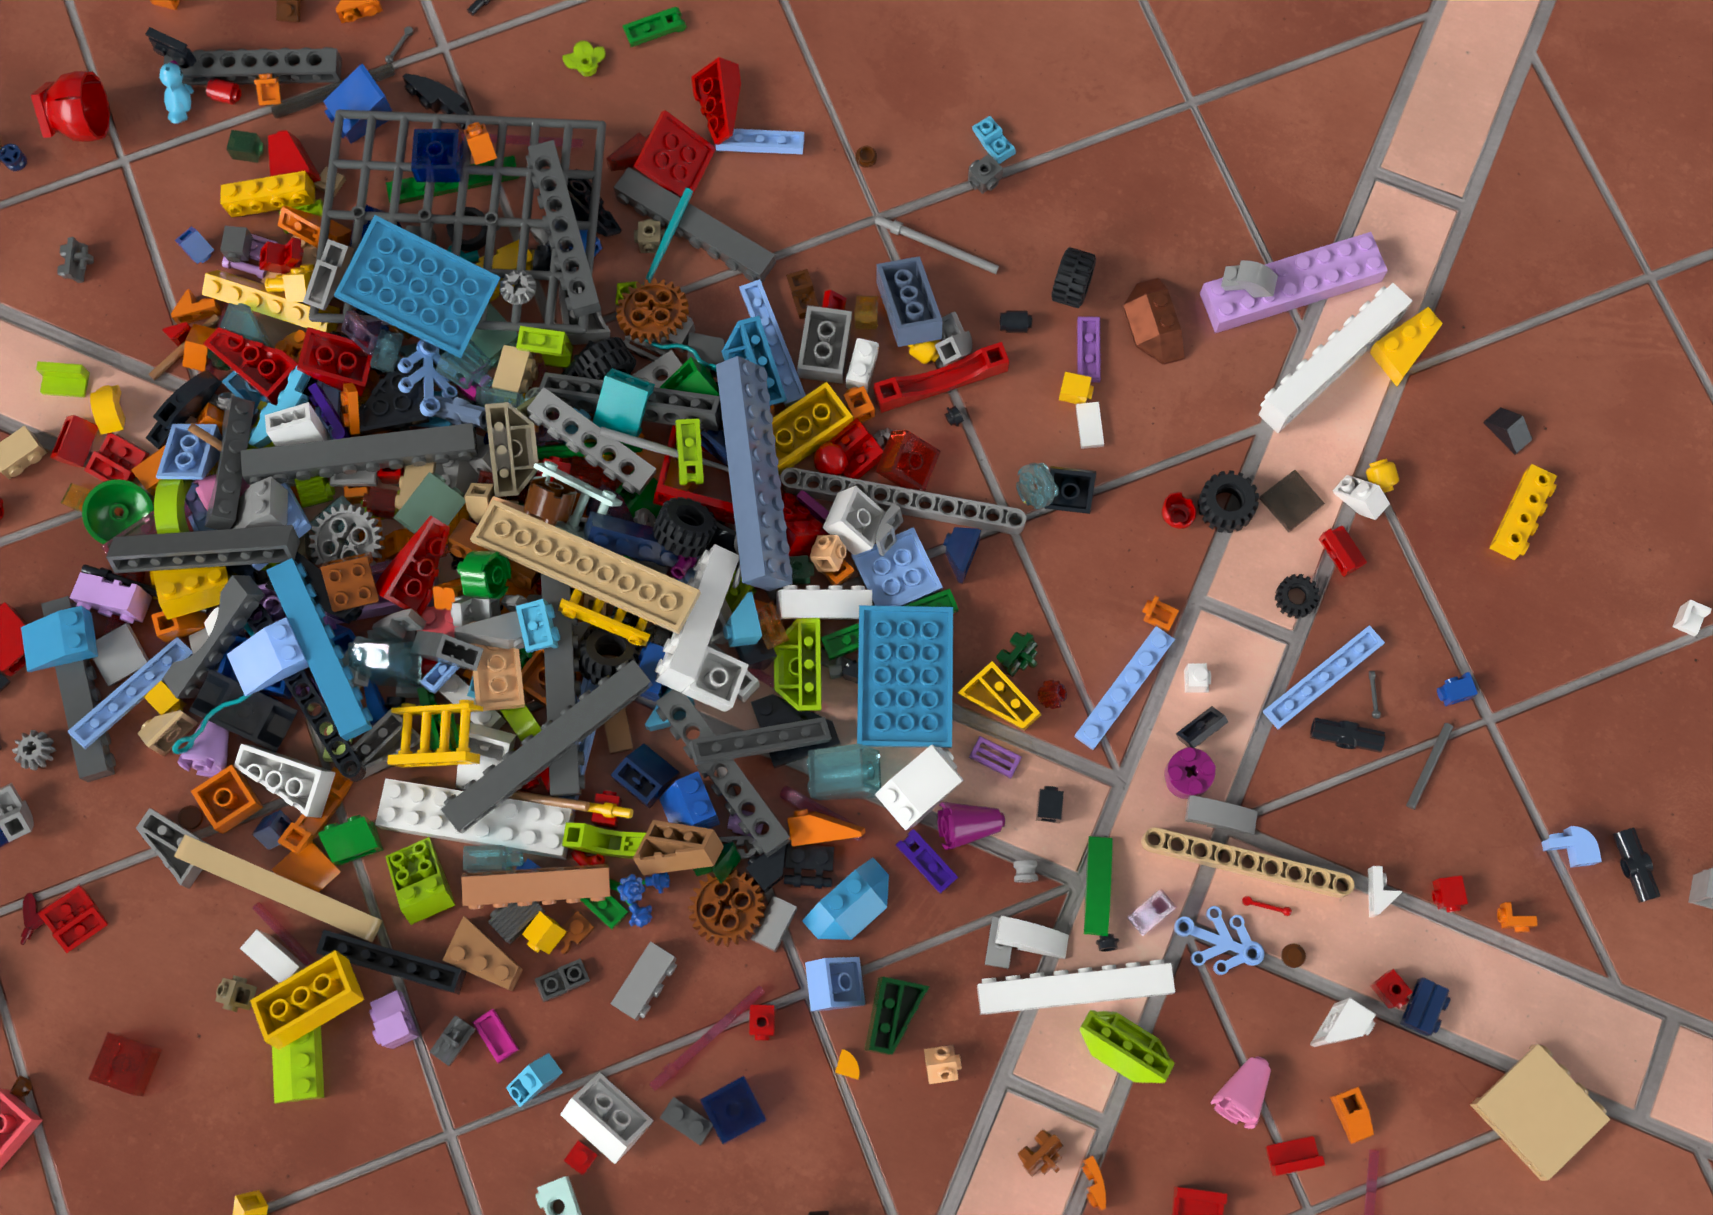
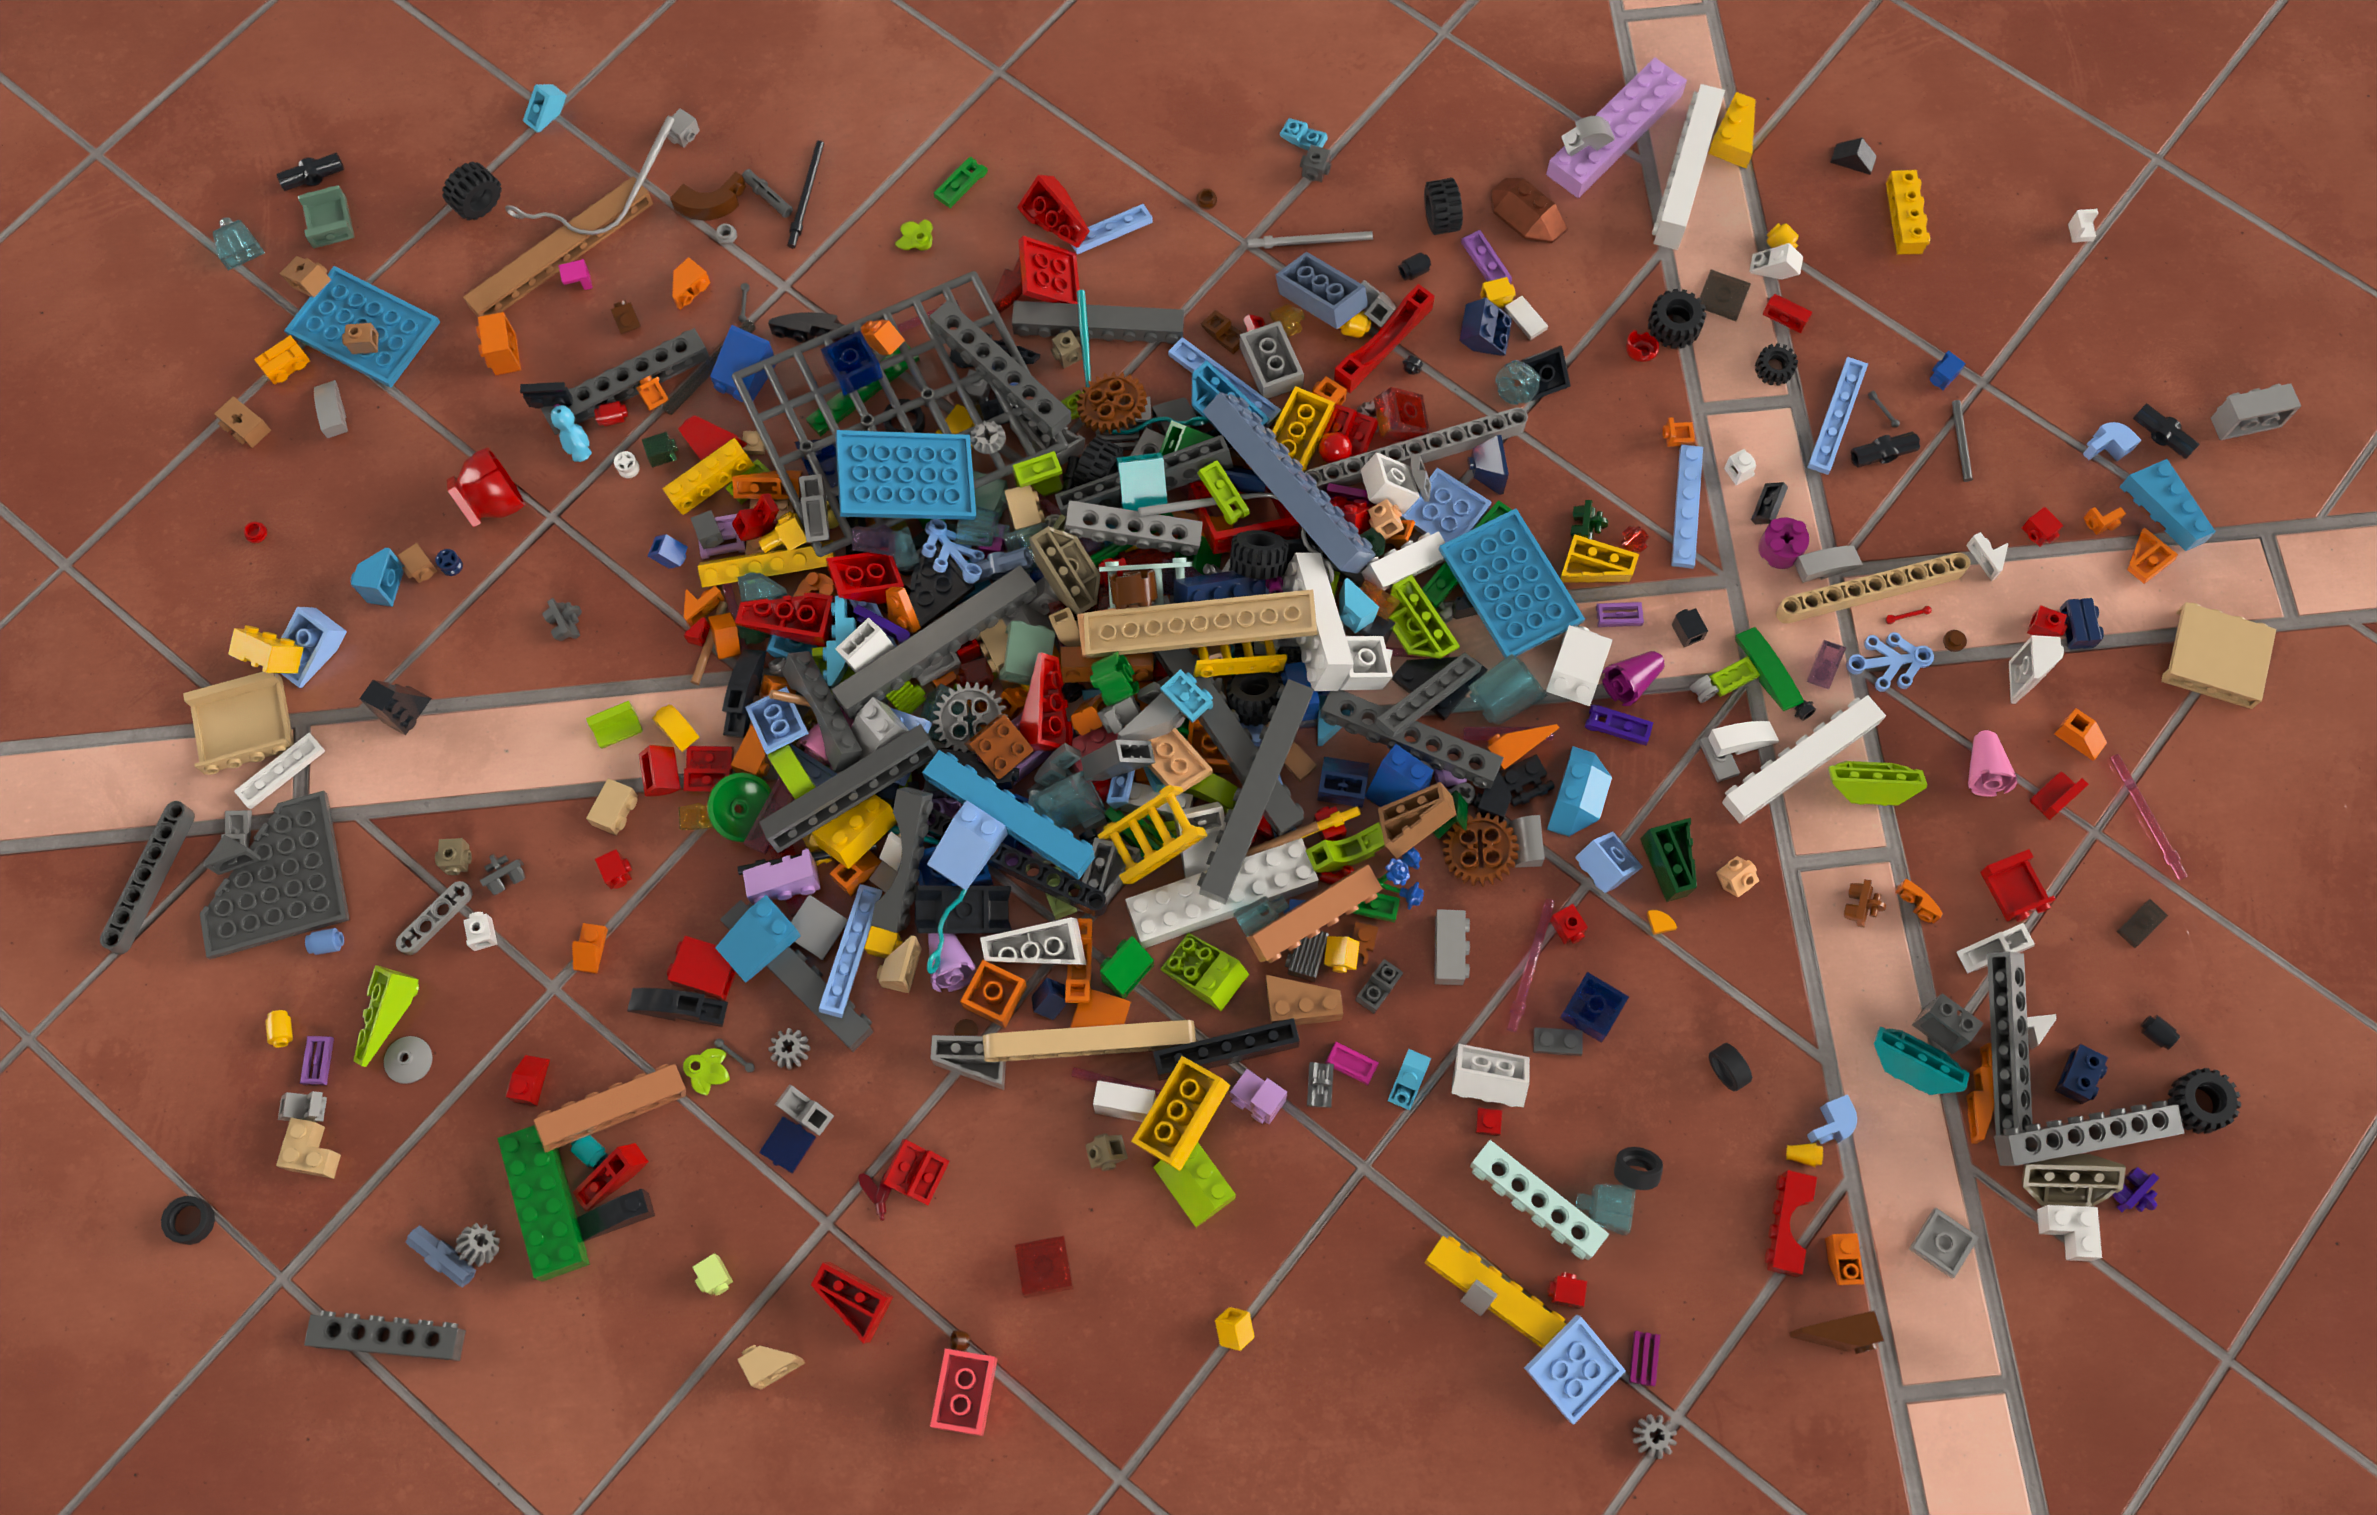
camera: 30 degrees left, 5 degrees down
white brick [846,338,879,393] -> none
none -> white wheel [614,451,640,479]
none -> dark blue slope [1459,297,1512,356]
none -> lime plate [1709,656,1760,697]
none -> dark azure wedge [2120,459,2216,551]
none -> orange wing [2127,528,2178,584]

